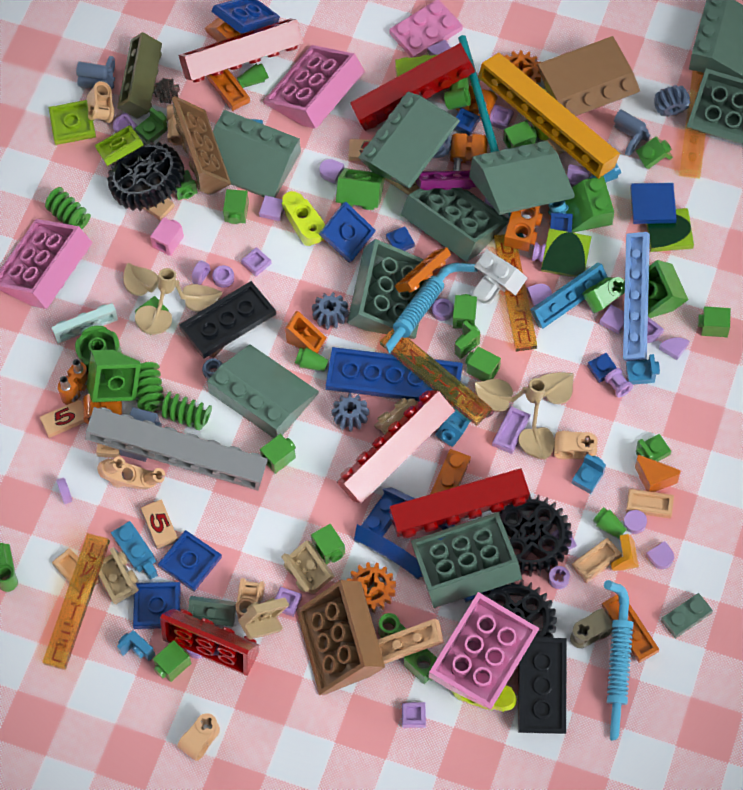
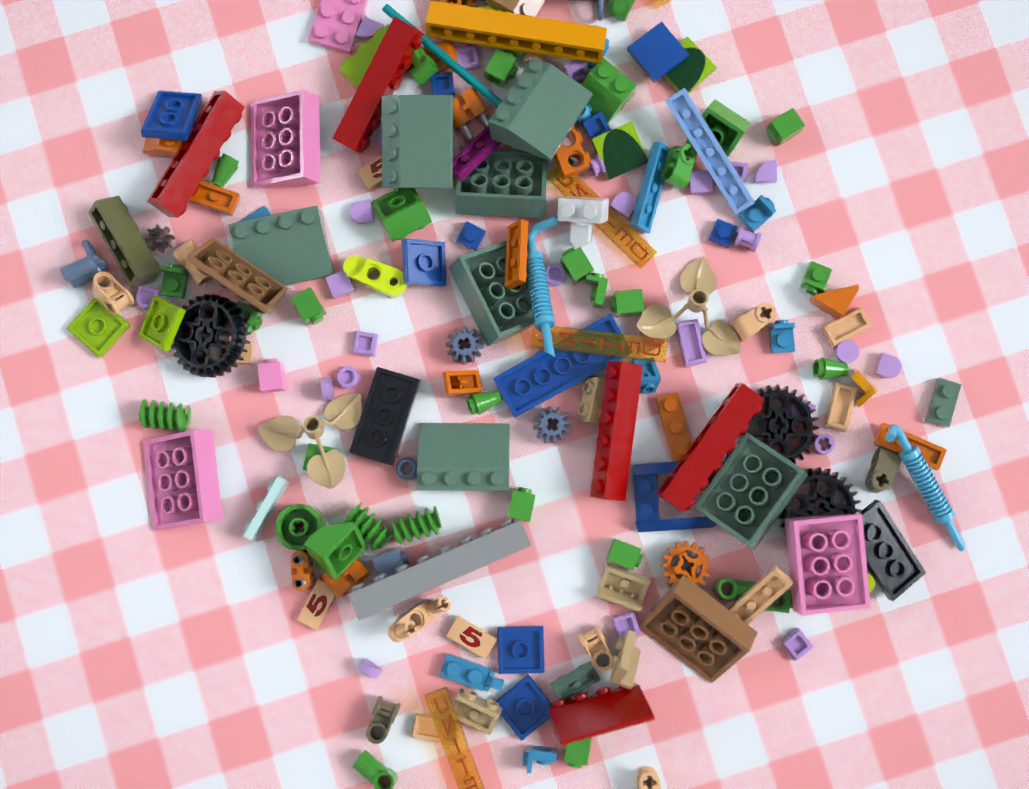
camera: 40 degrees left, 20 degrees up
none -> dark tan piece [366,695,401,744]

